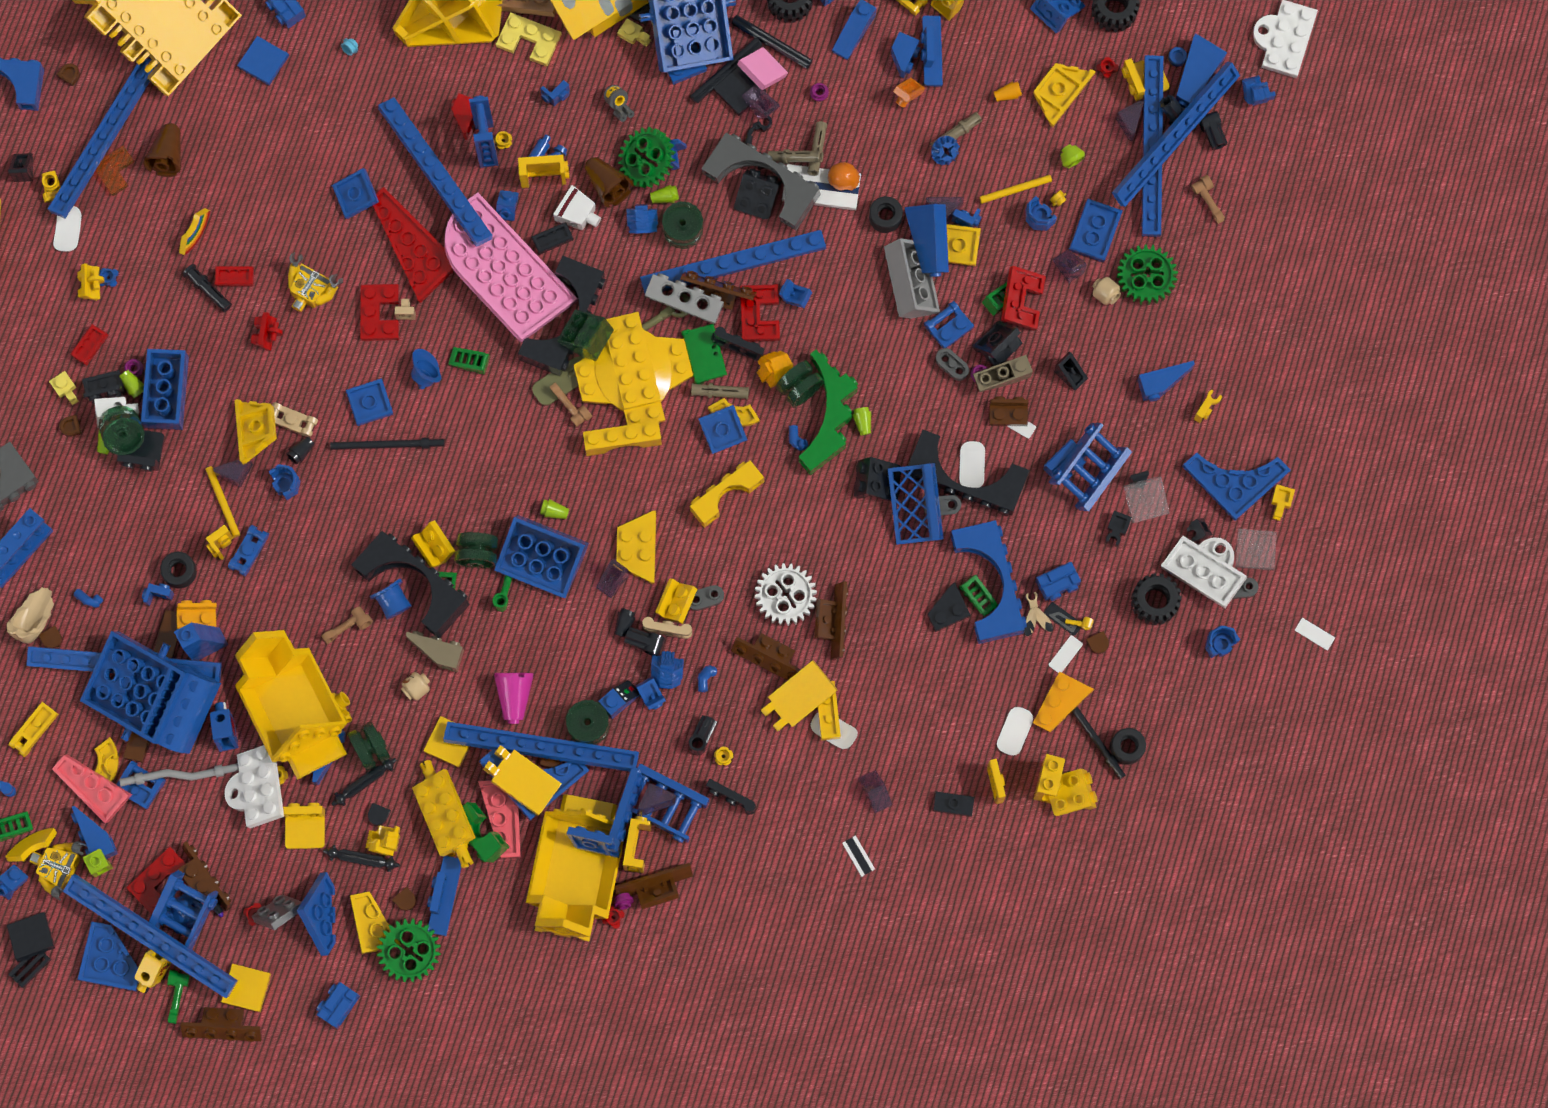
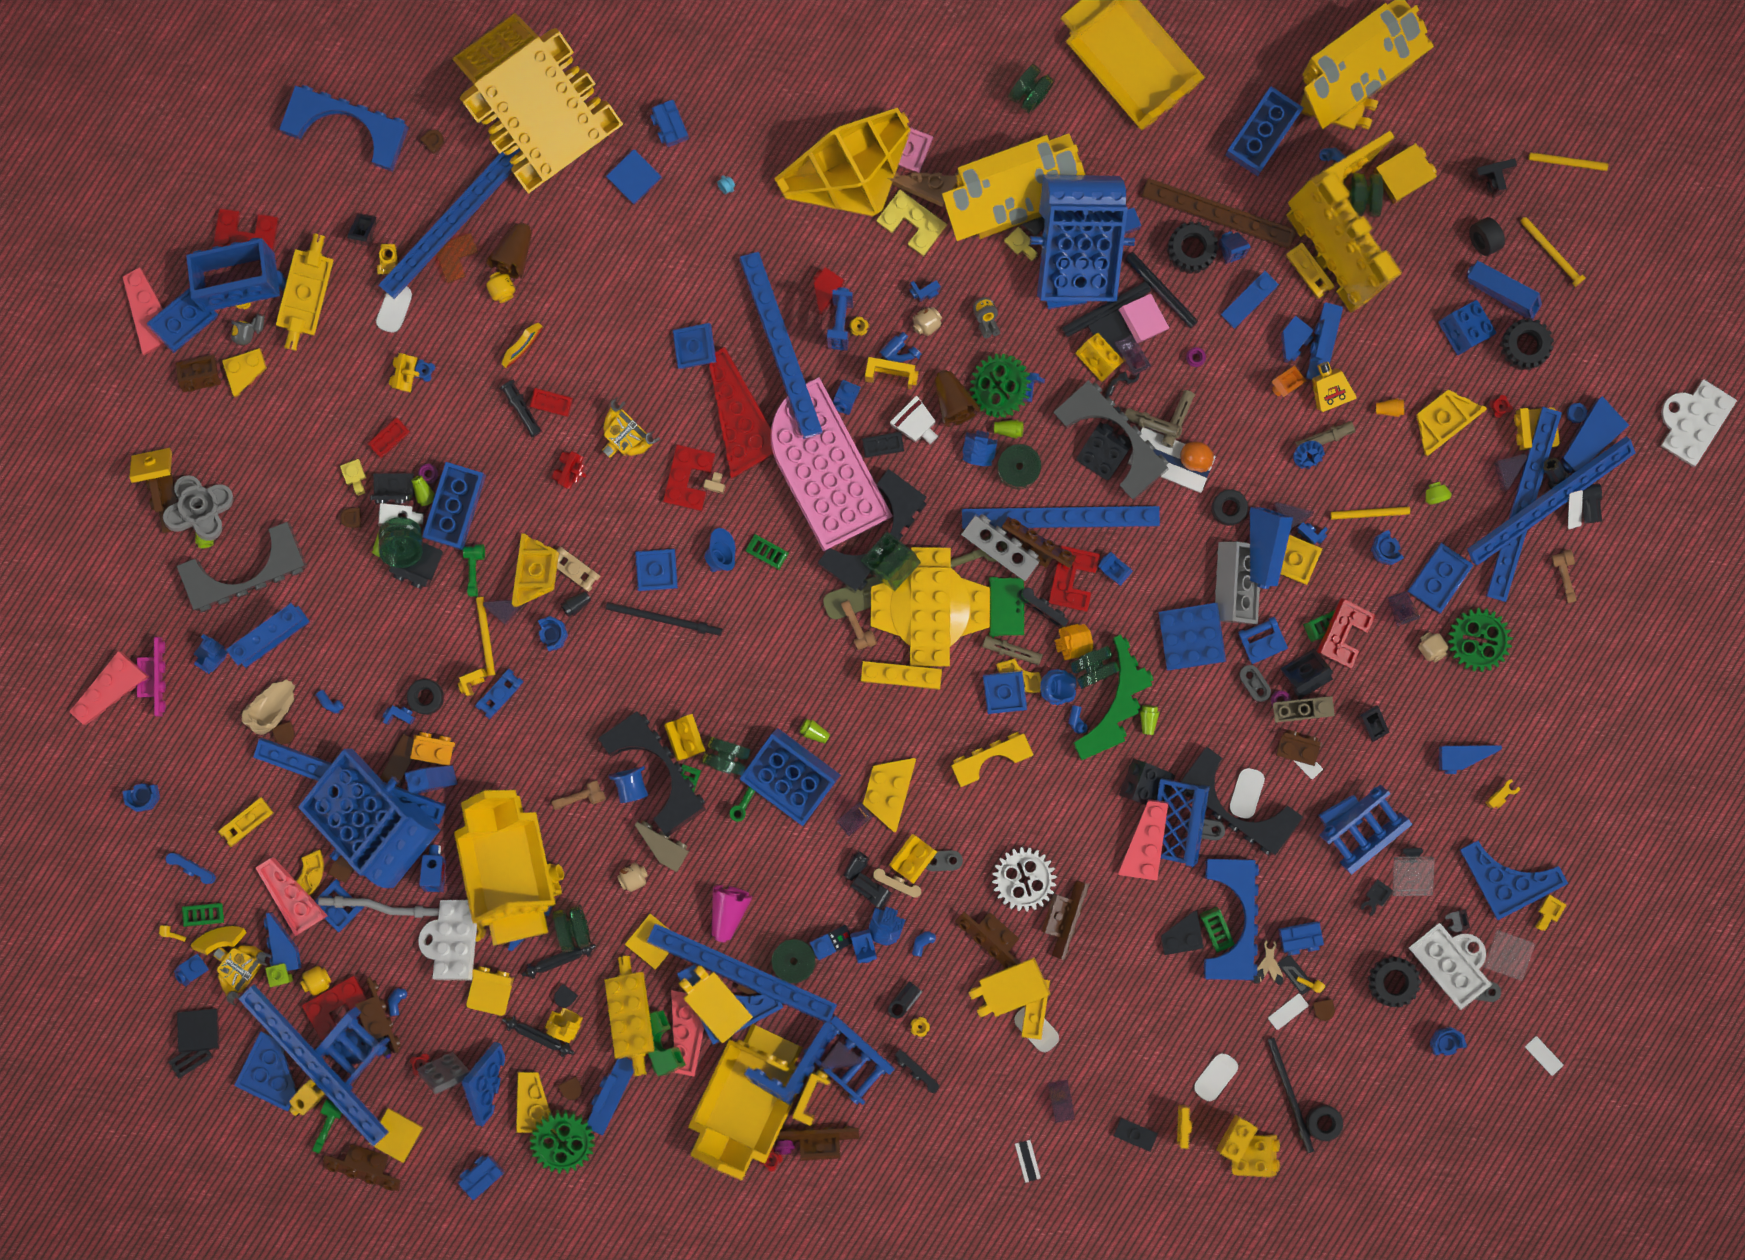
camera: 20 degrees right, 10 degrees up
light orange wing [1033,672,1094,733] -> none
yellow plate [1049,190,1066,207] -> none
blue hair [1242,75,1275,106] -> none
none -> yellow head [300,966,331,995]
none -> blue arm [388,988,407,1016]
none -> green brick [463,544,485,597]
none -> yellow head [486,272,515,303]
none -> tan head [912,307,942,336]
none -> blue hair [1040,669,1077,705]
none -> yellow bracket [1075,333,1124,382]
none -> coral wing [1118,799,1168,881]
none -> blue plate [1159,603,1226,671]
none -> yellow torso [1312,362,1357,412]
none -> white sticker [1568,490,1583,529]

